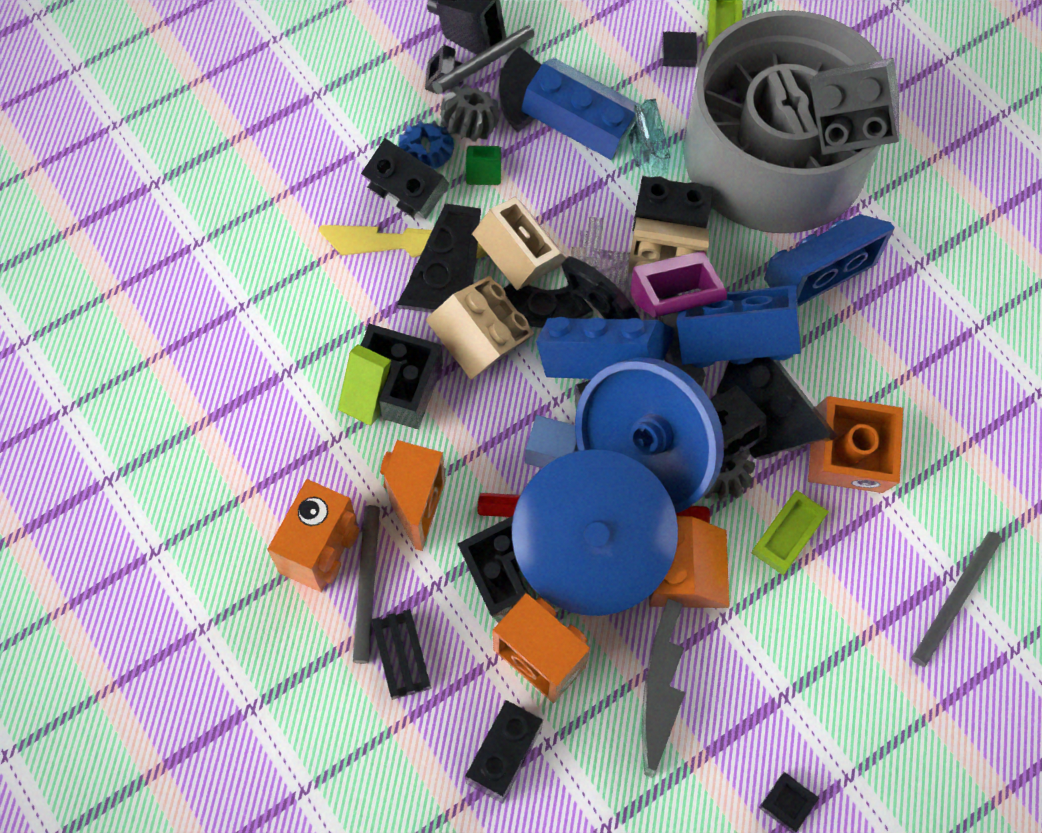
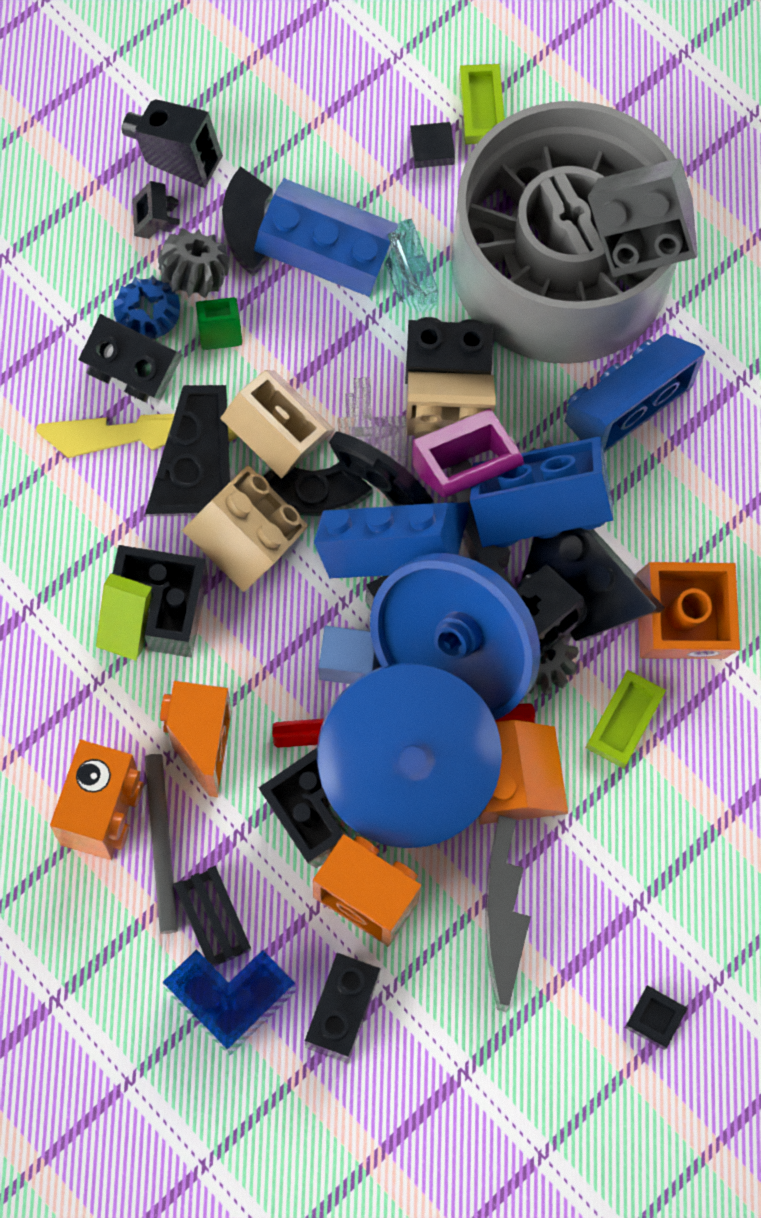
camera: 10 degrees left, 5 degrees up
dark grey bar [432,25,535,94] -> none
none -> clear blue brick [162,949,296,1056]

